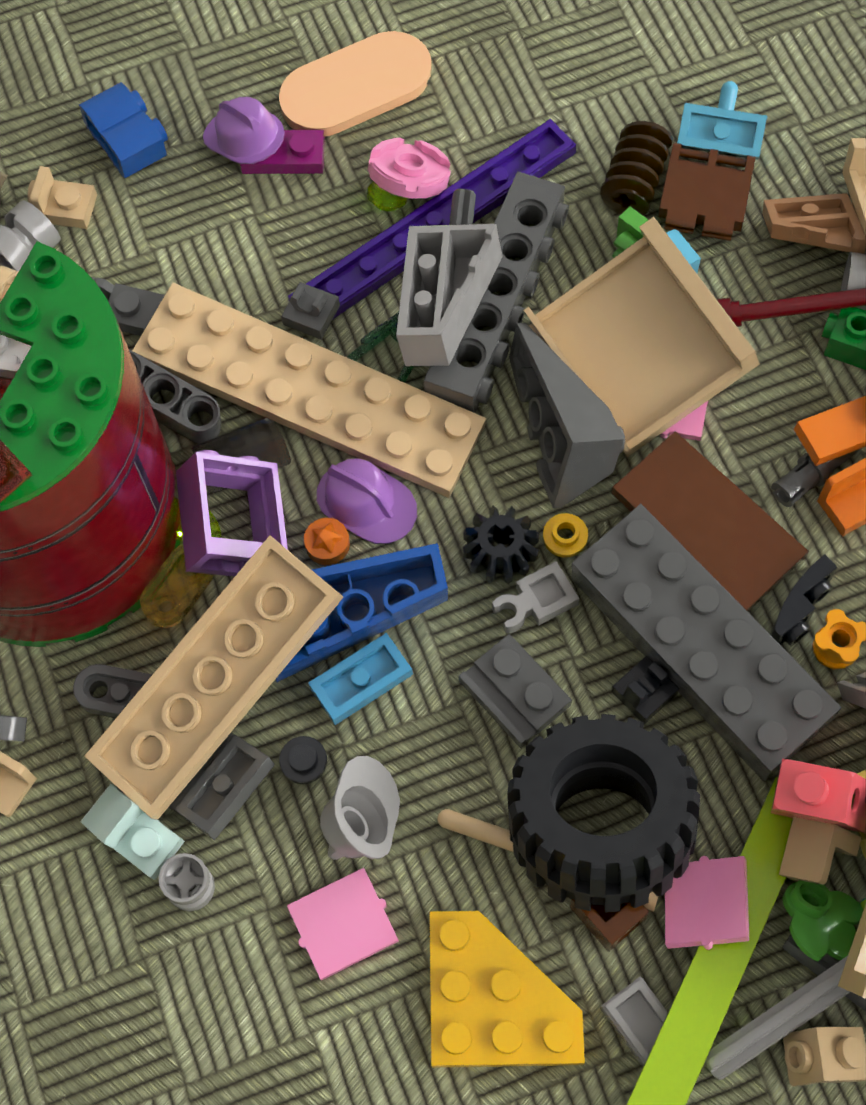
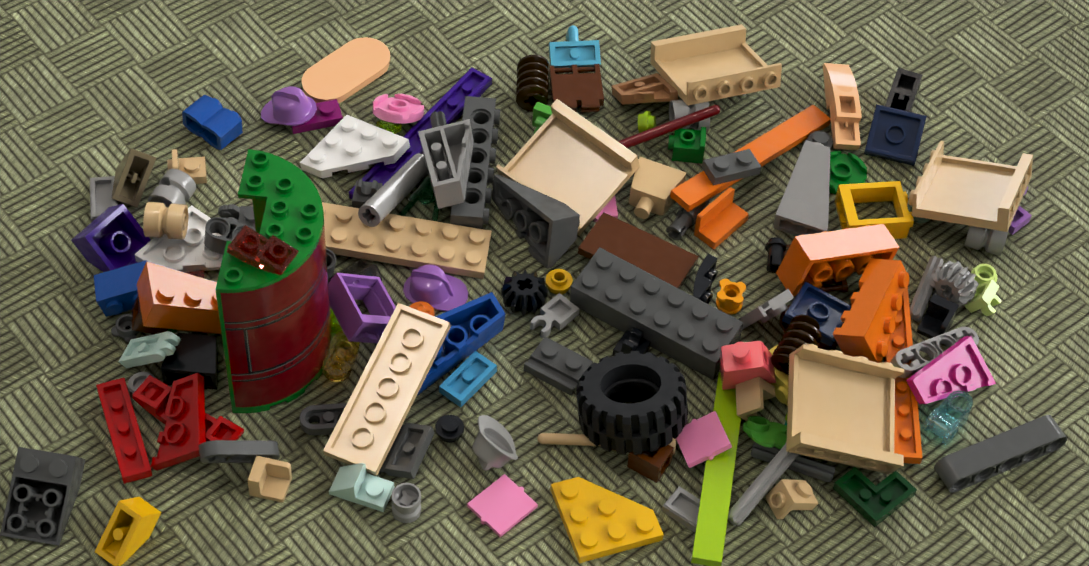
camera: 25 degrees left, 15 degrees down
none -> white plate [300,115,410,178]
none -> light grey piece [358,154,428,227]
none -> tan torso [629,157,686,219]
none -> lime plate [638,111,656,133]

